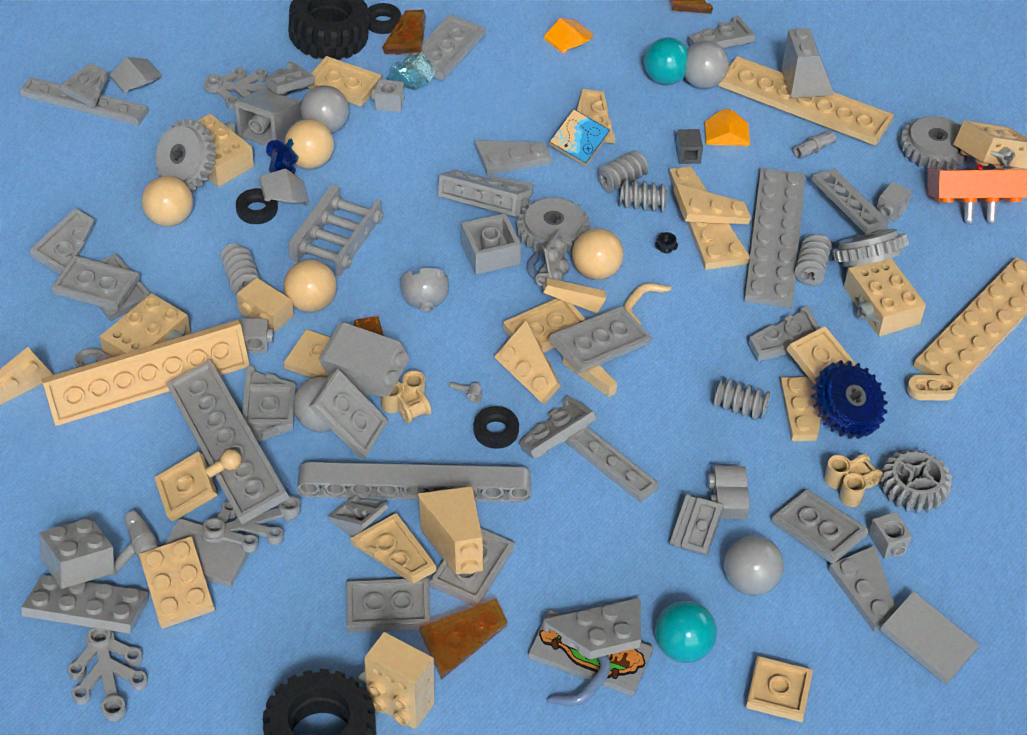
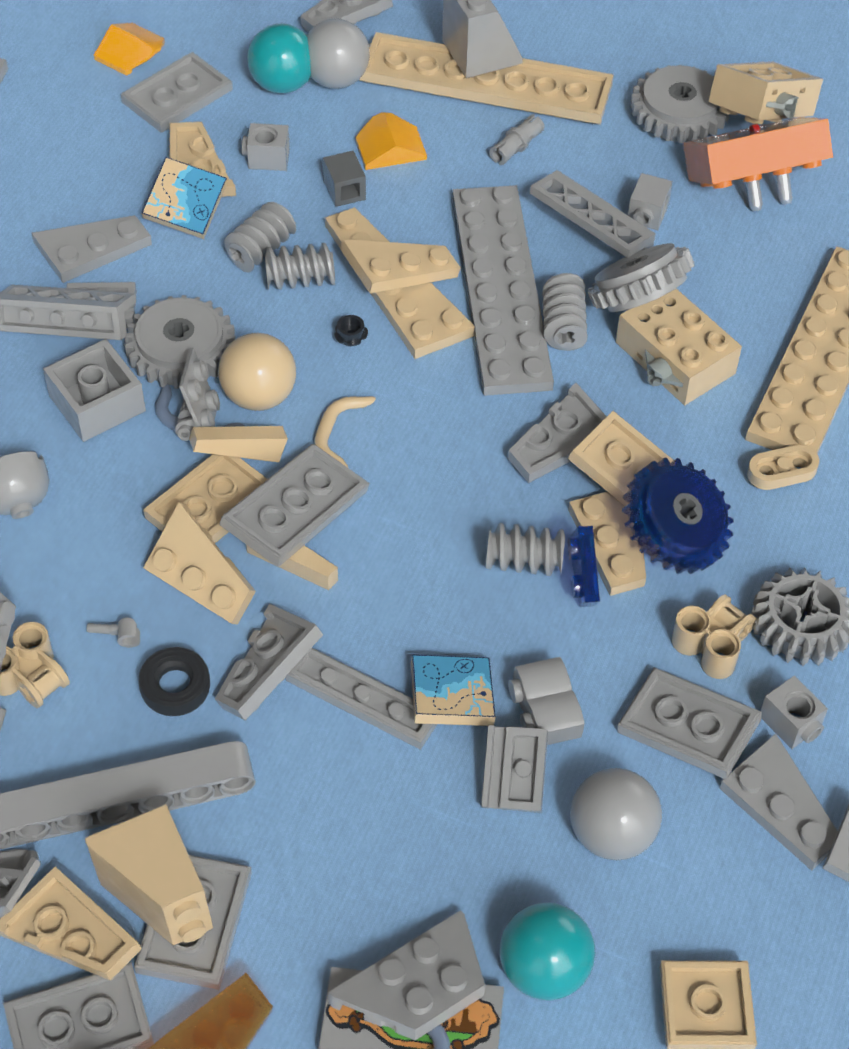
camera: 15 degrees left, 5 degrees up
none -> light grey tile [121,52,233,133]
none -> light grey brick [242,123,290,171]
none -> tile [411,654,496,726]
none -> clear blue wing [567,526,600,607]

